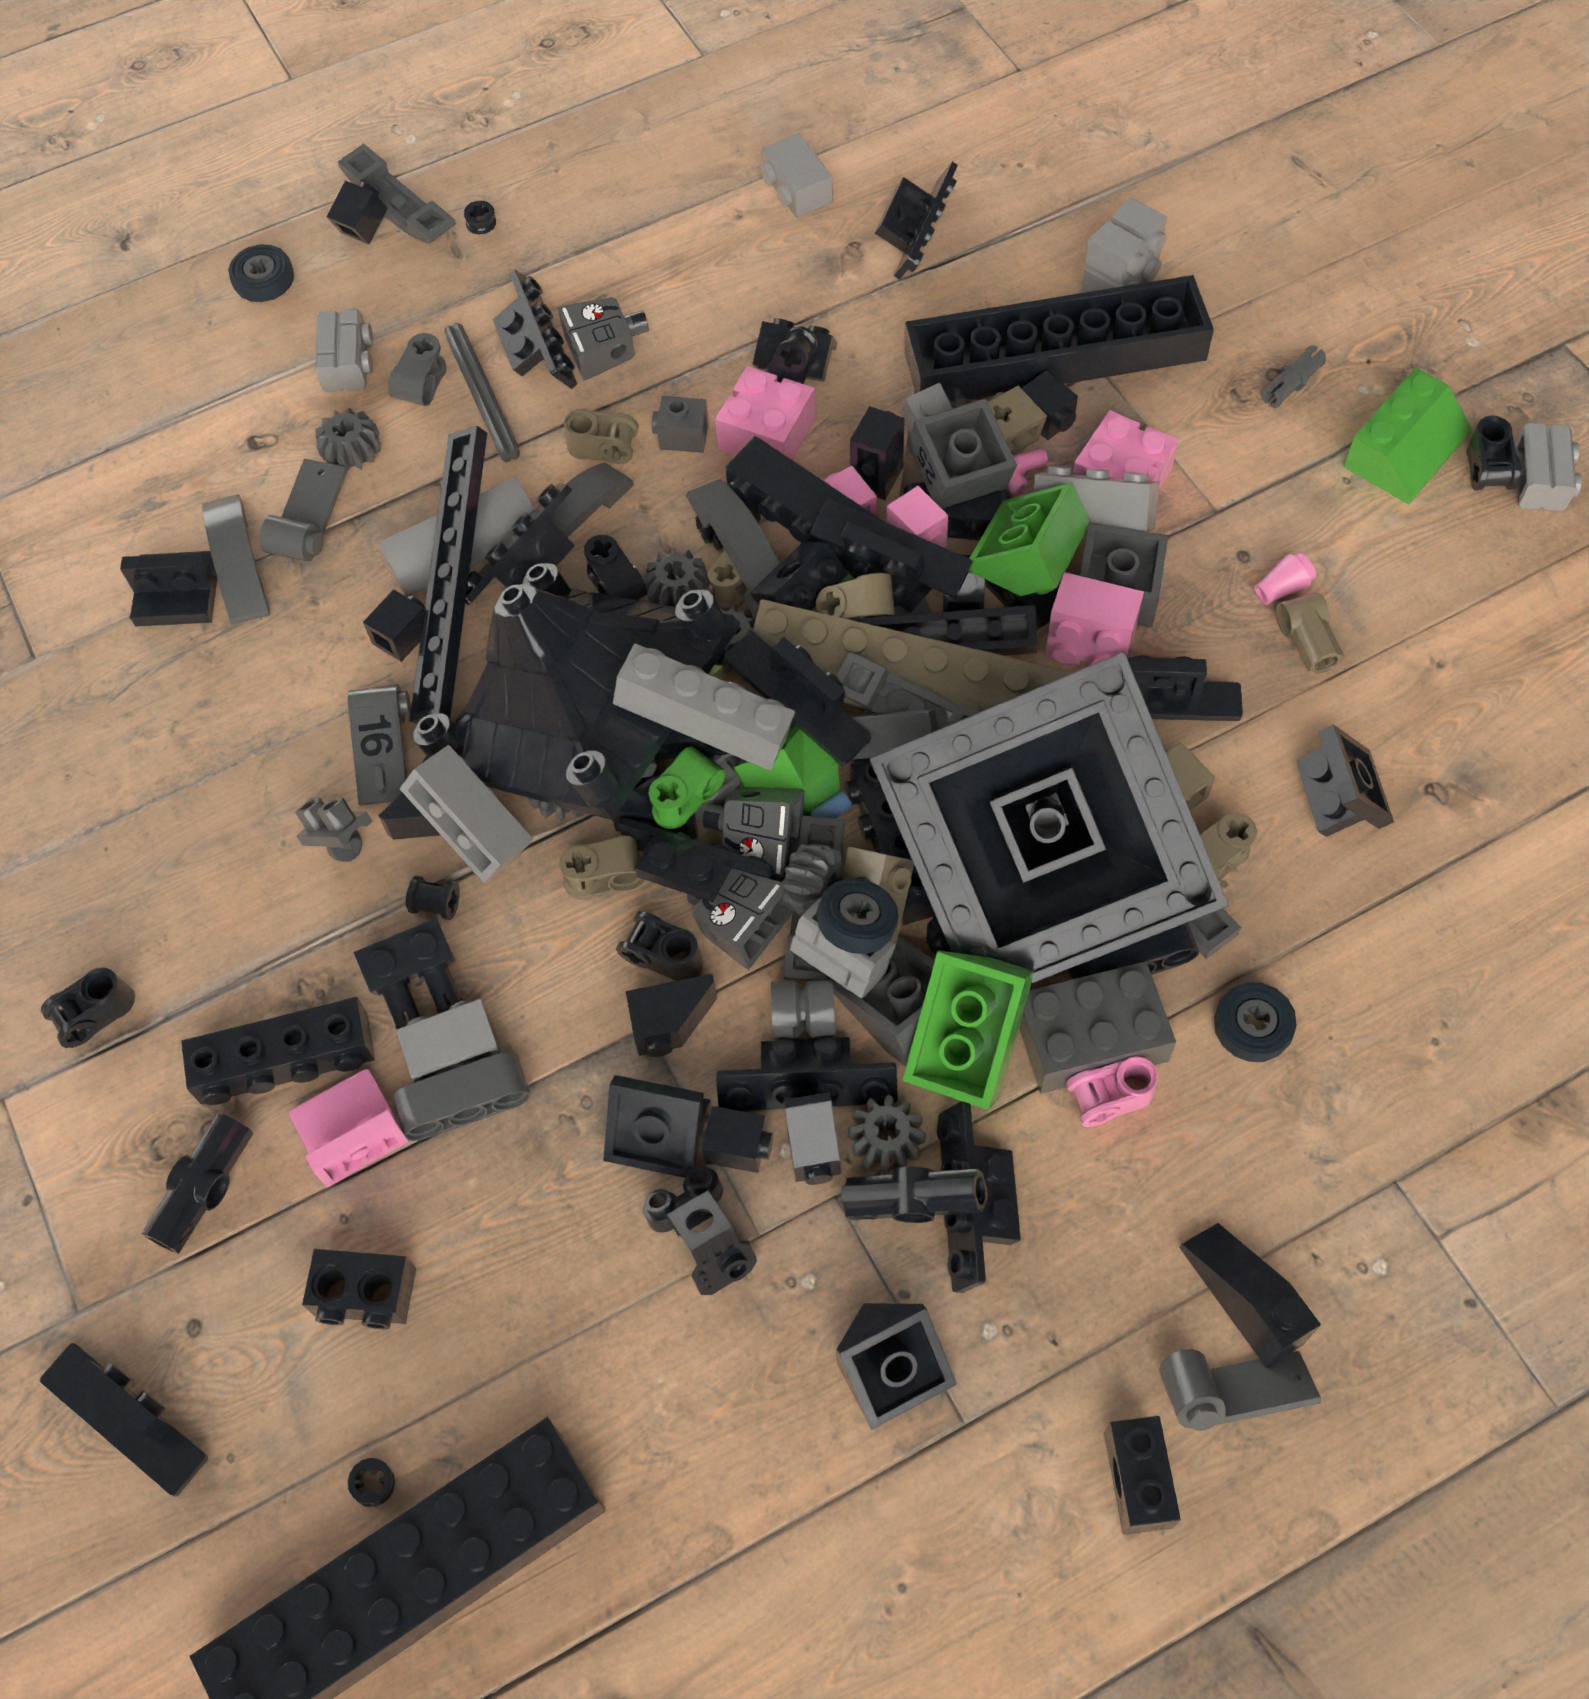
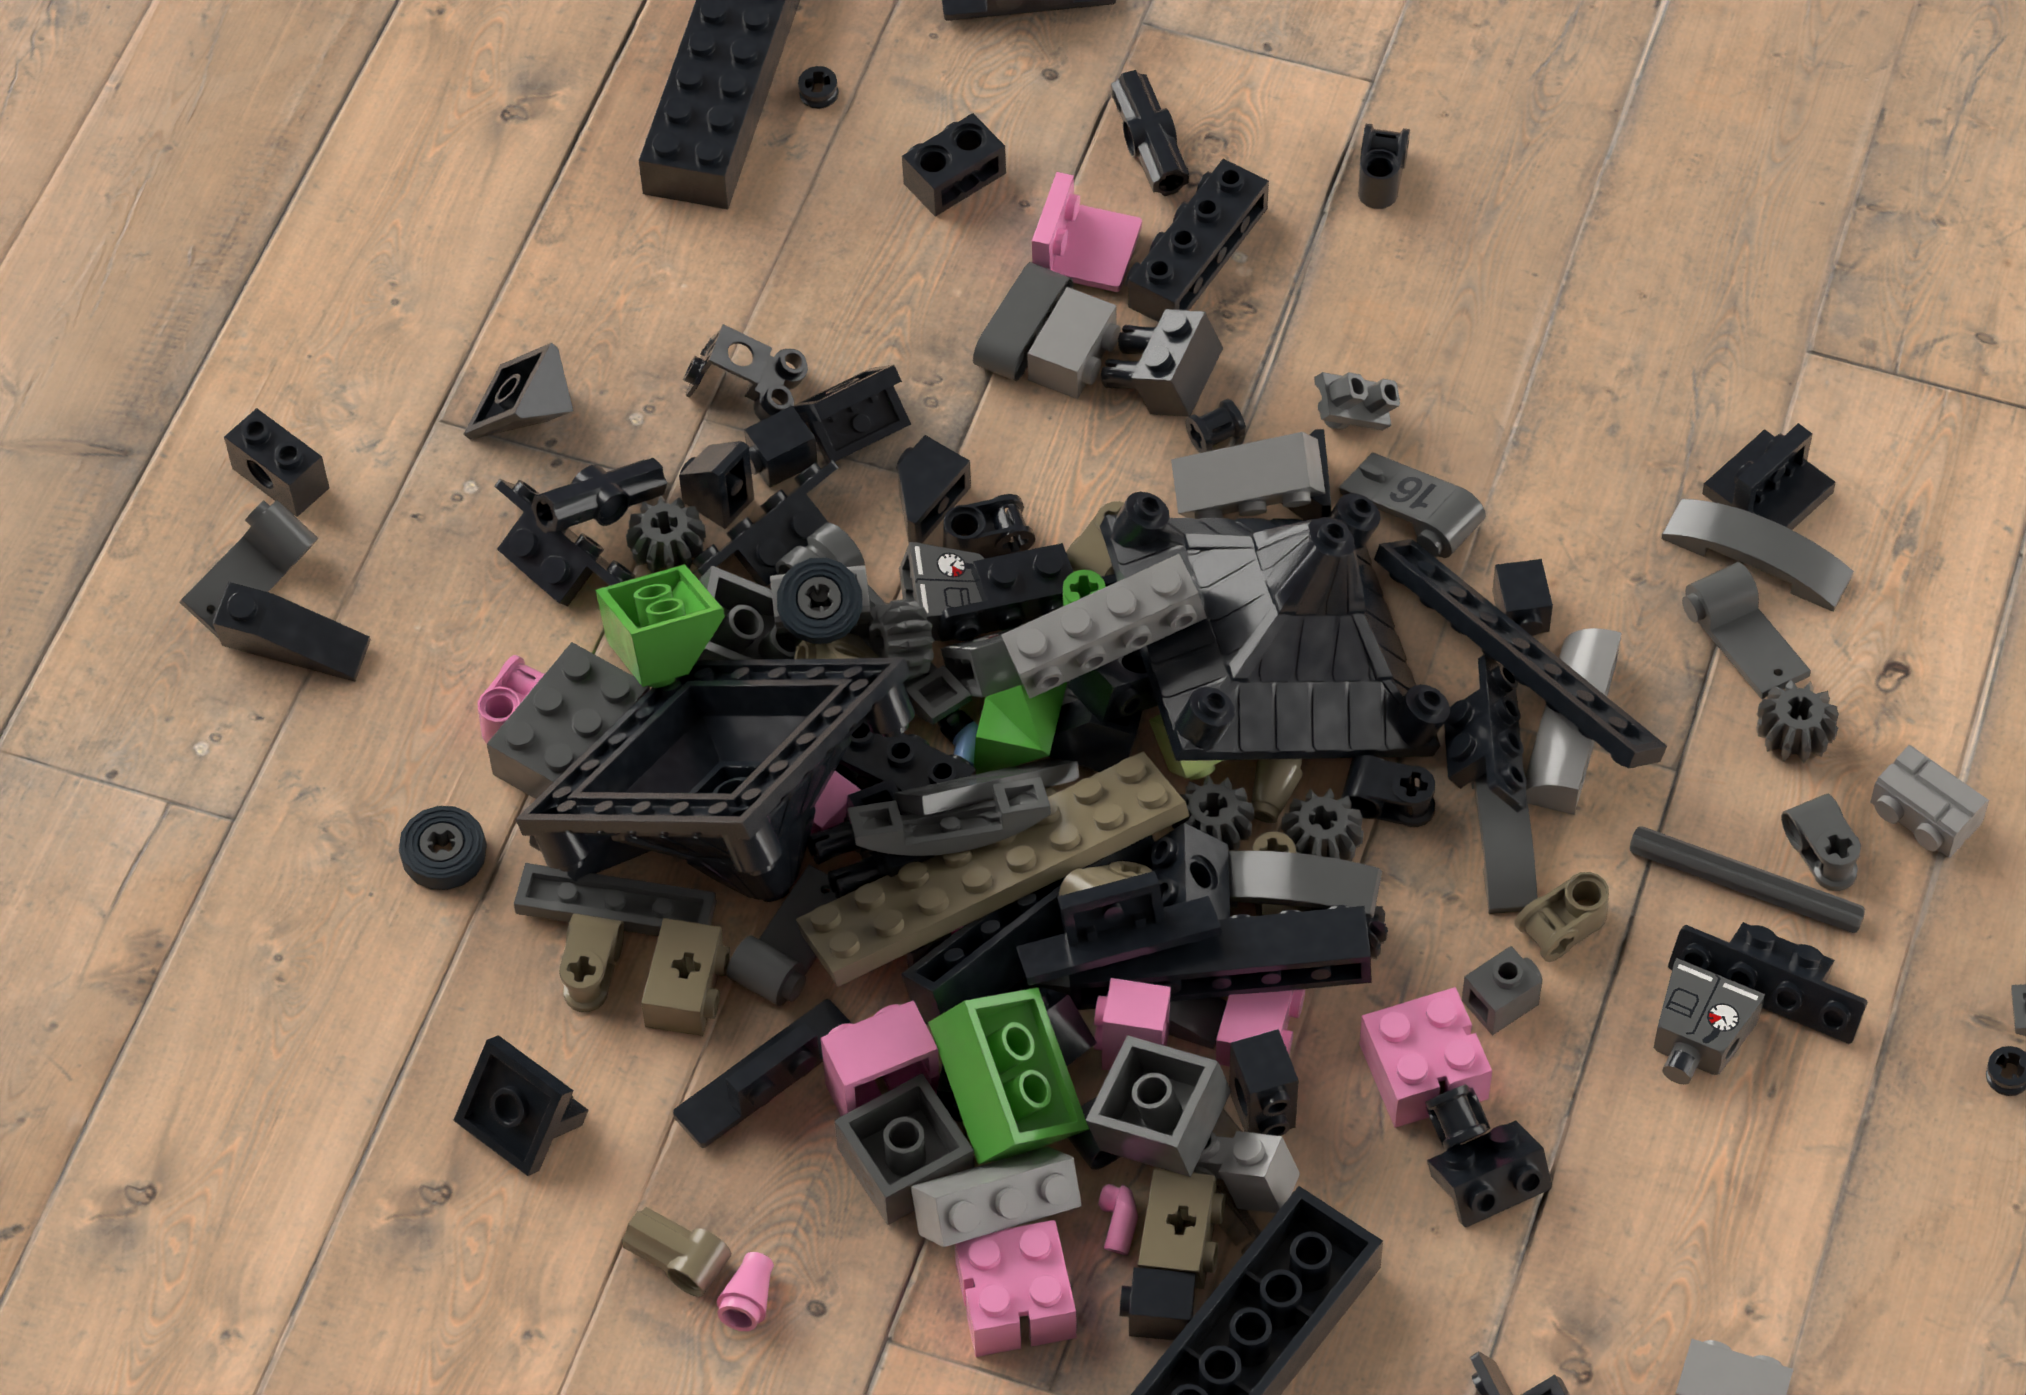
camera: 135 degrees right, 5 degrees down
black bracket [724,632,871,766] -> none

